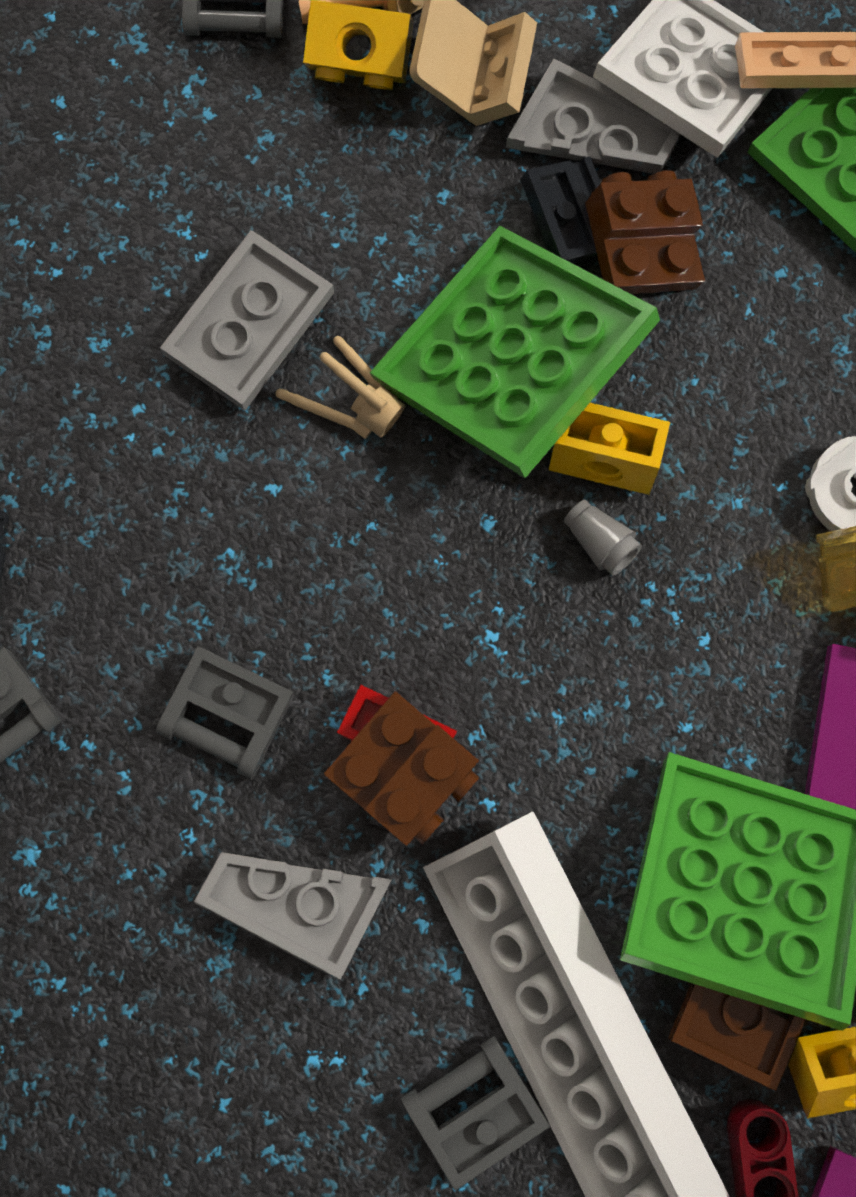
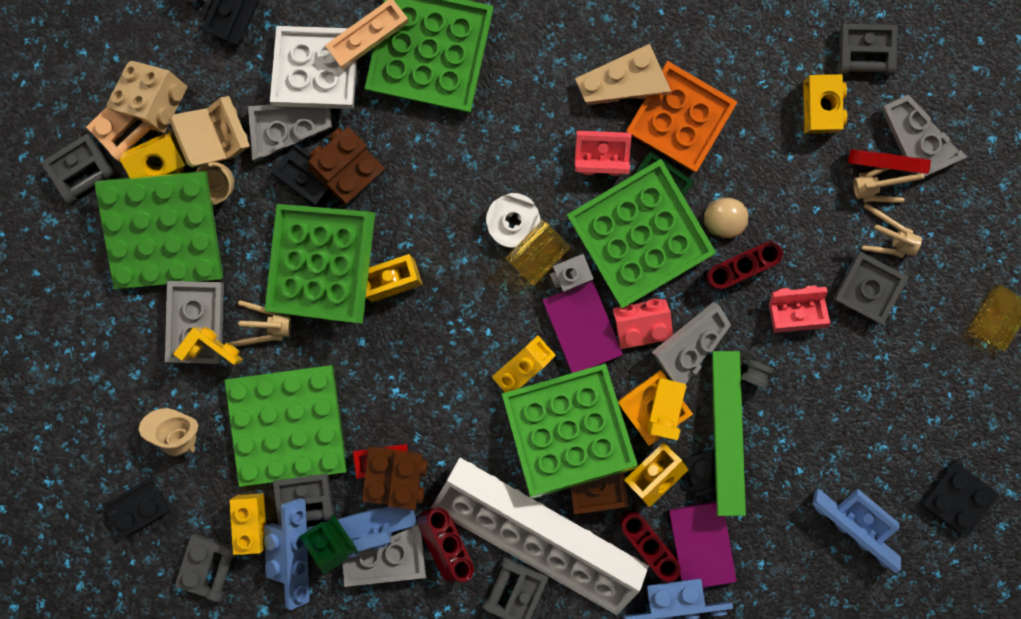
camera: 30 degrees left, 10 degrees up
light grey cone [564,500,642,576] -> none
none -> bright green plate [94,171,223,289]
none -> tan piece [139,408,198,456]
none -> yellow bracket [174,326,243,365]
none -> tan hair [195,162,235,205]
none -> bright green plate [225,365,347,487]
none -> yellow brick [230,493,266,555]
none -> medium blue bracket [264,499,310,610]
none -> dark green plate [300,514,359,575]
none -> medium blue bracket [307,505,417,557]
none -> dark red beam [417,508,474,583]
none -> yellow bracket [492,335,556,393]

